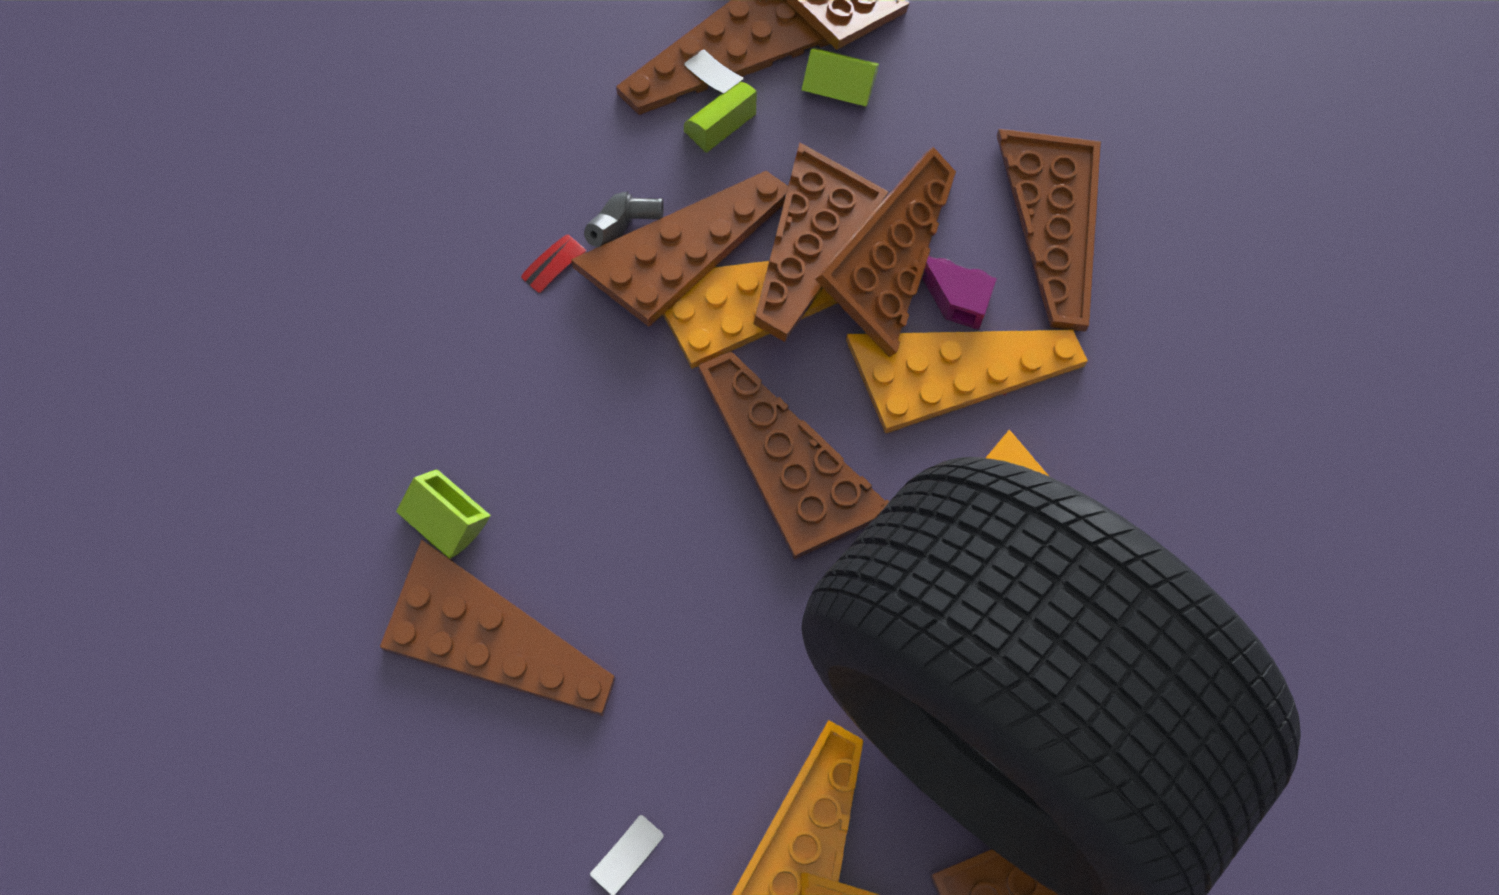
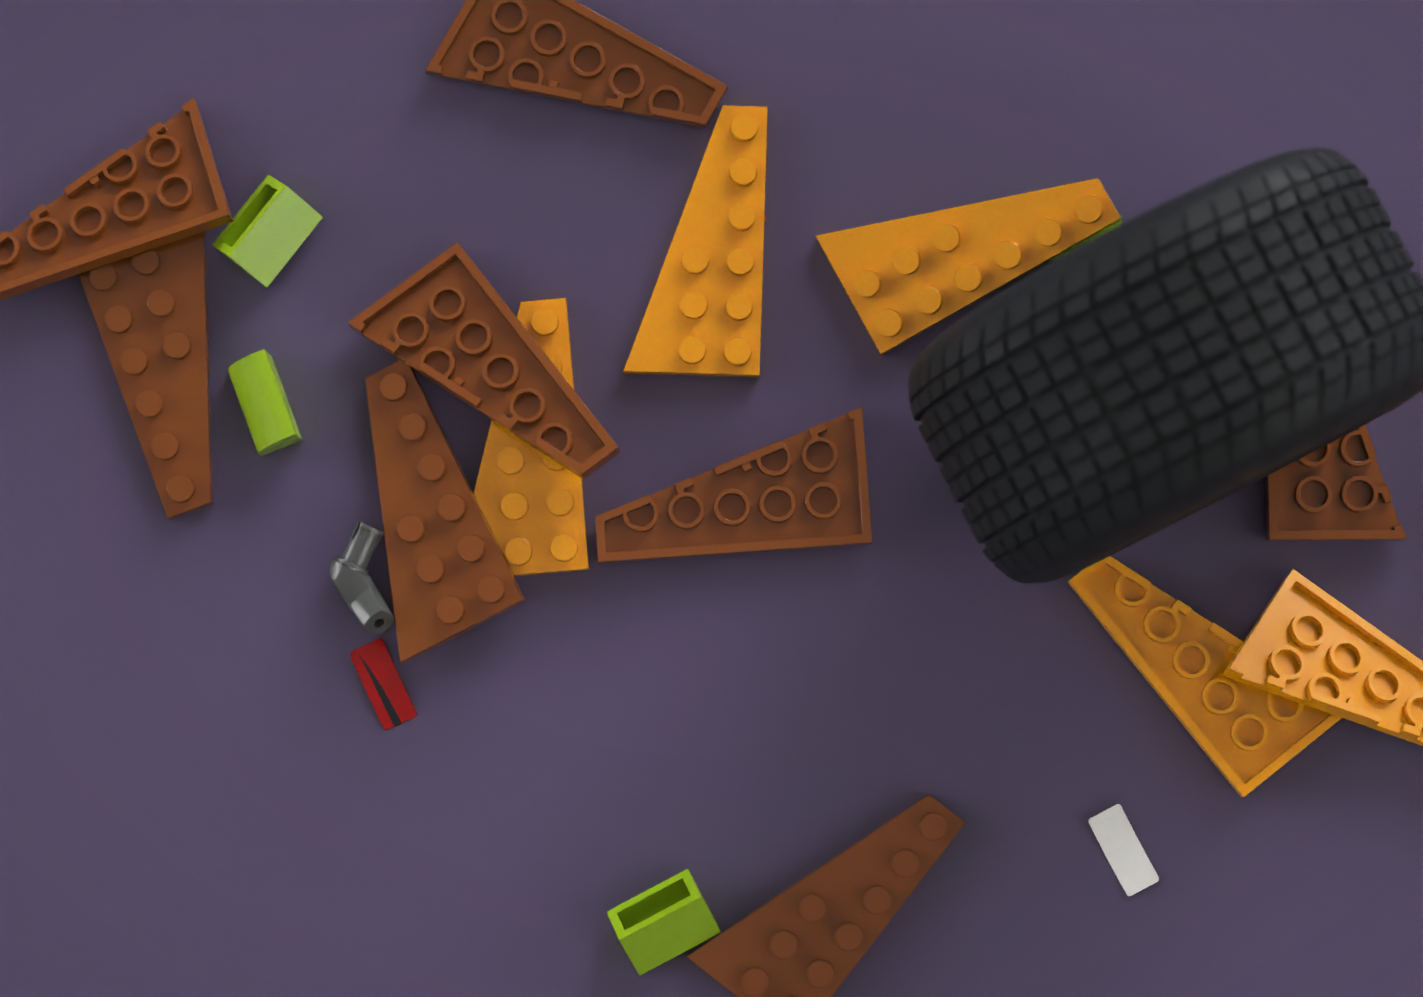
camera: 65 degrees left, 15 degrees up
white sticker [685,50,744,93] -> none
dark orange wing [815,147,956,357] -> none
magenta slope [922,256,997,330] -> none

